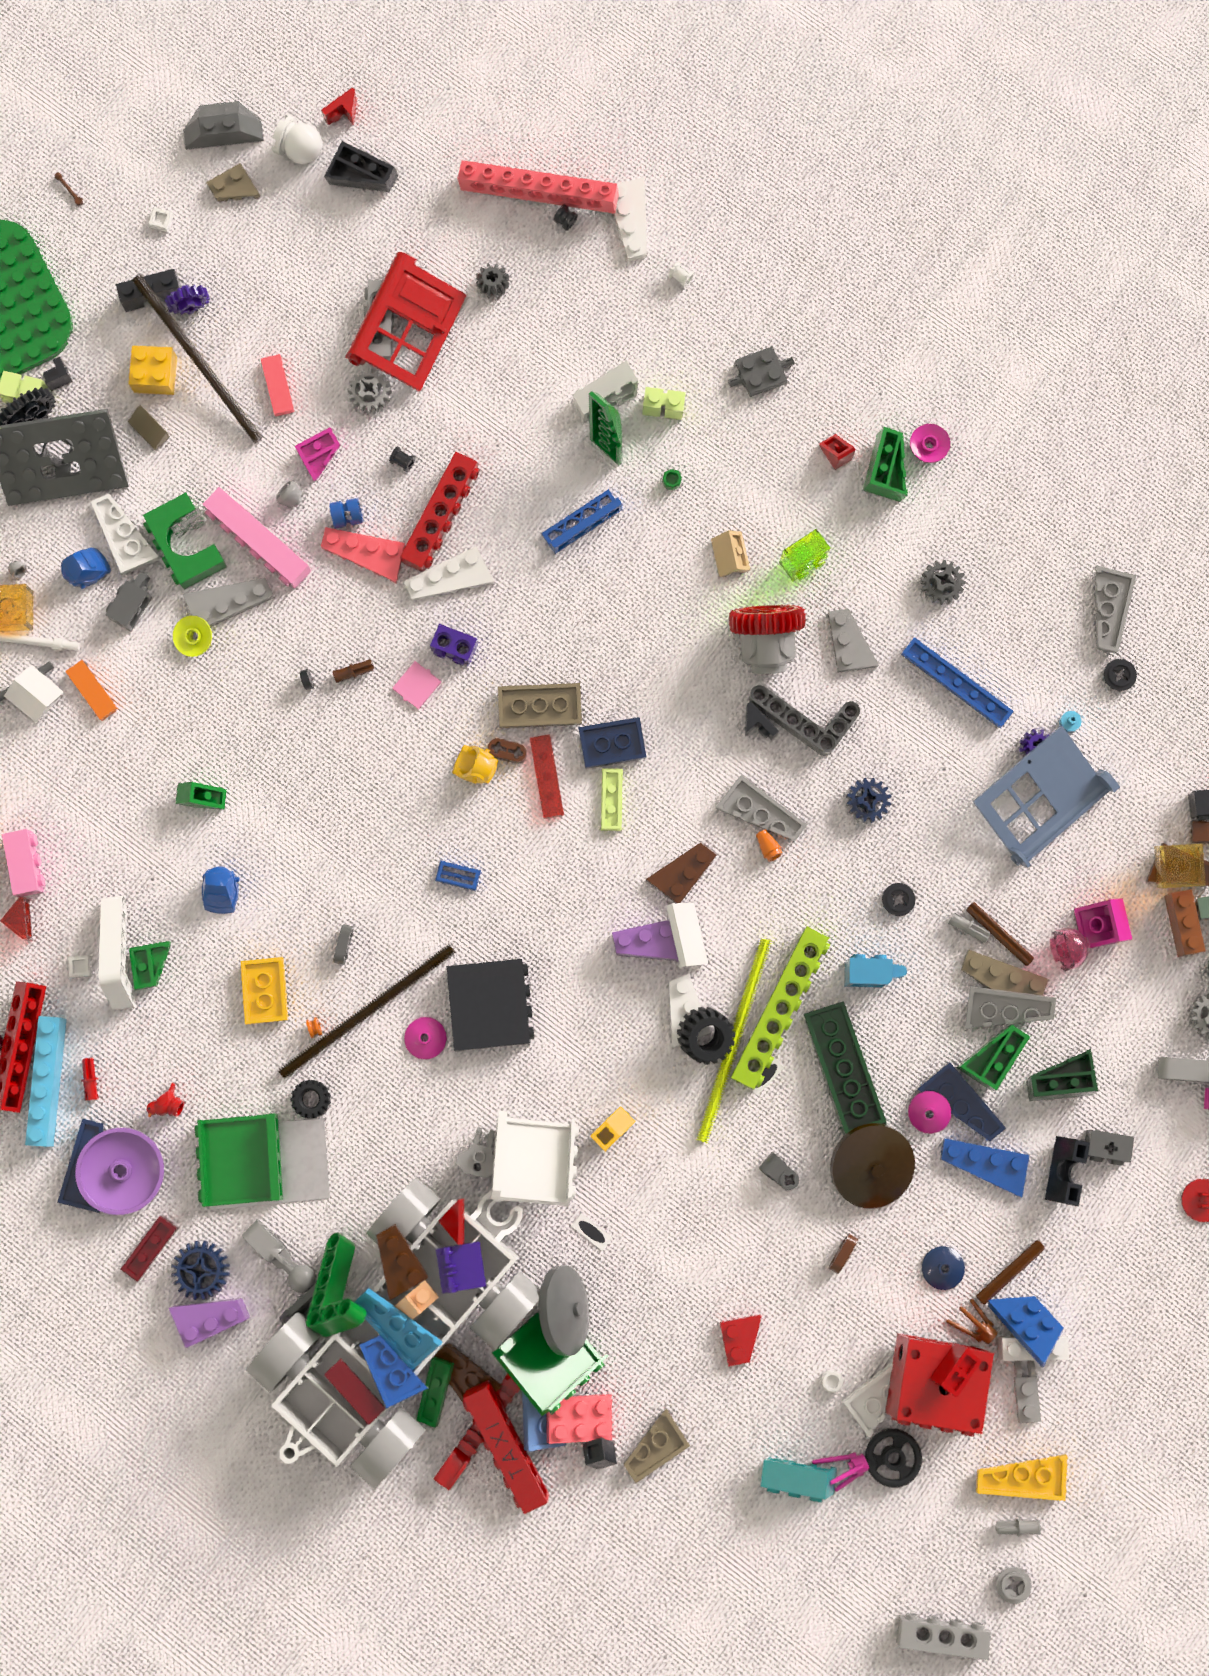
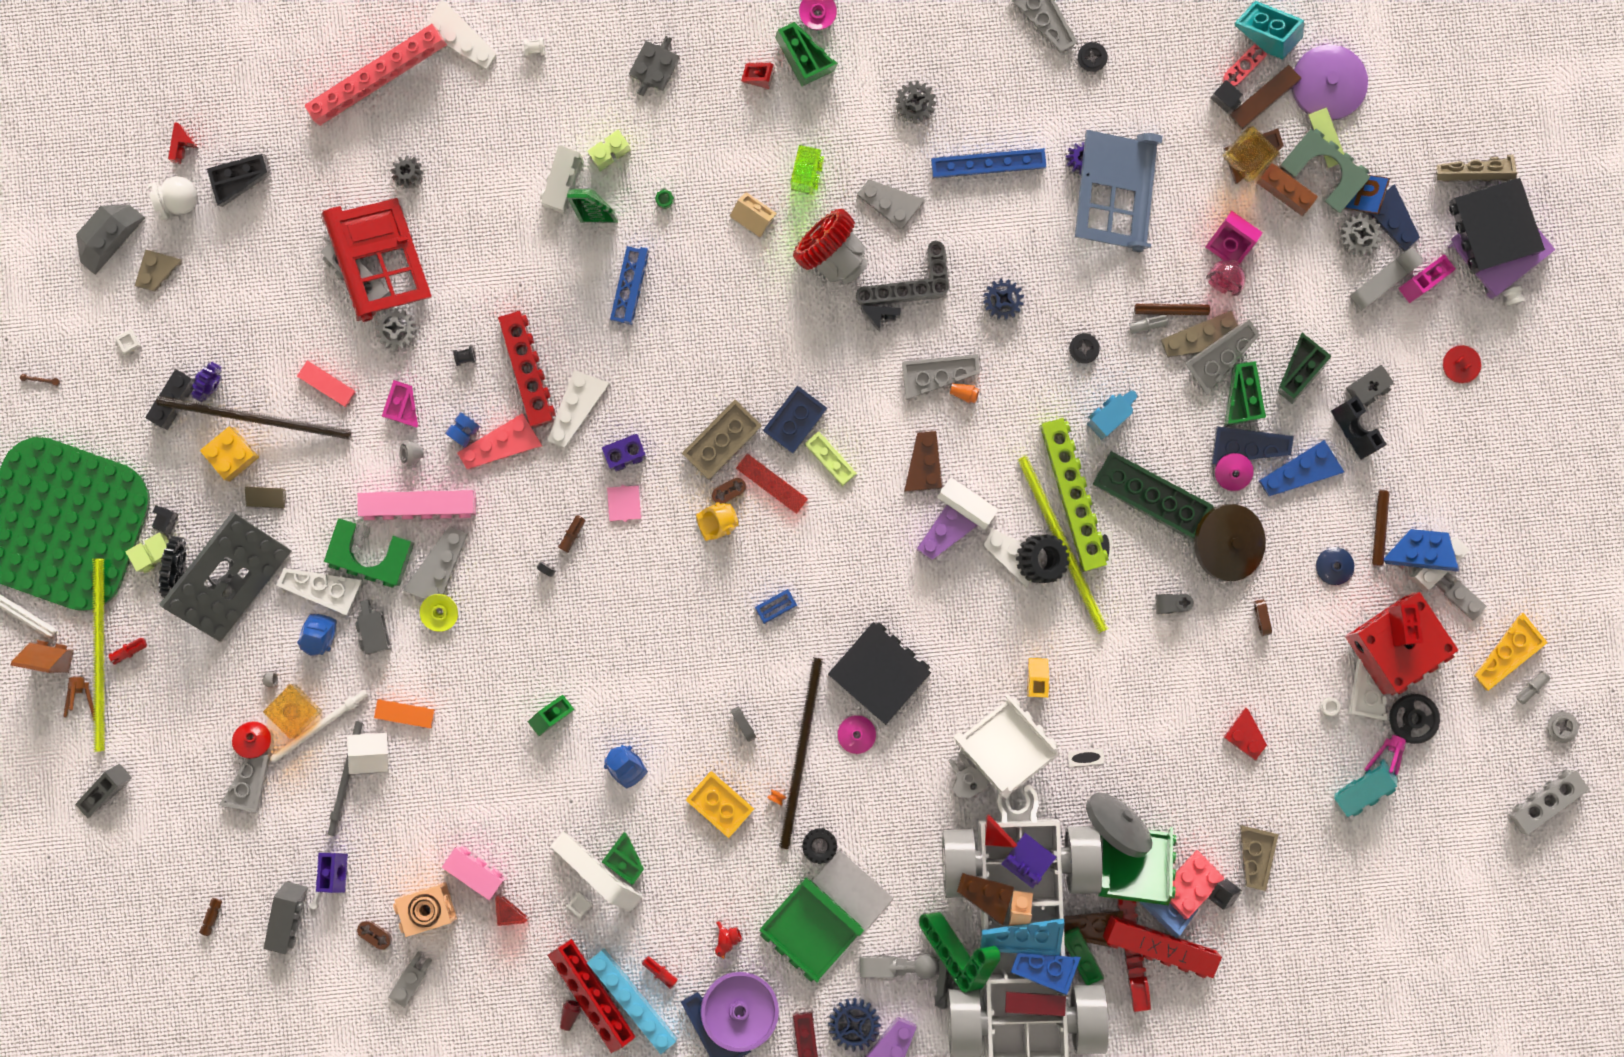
camera: 40 degrees left, 5 degrees up
black wheel [553,204,578,231] -> none
dark orange plant [946,1299,998,1344] -> none
medium azure tile [1059,711,1082,733] -> none

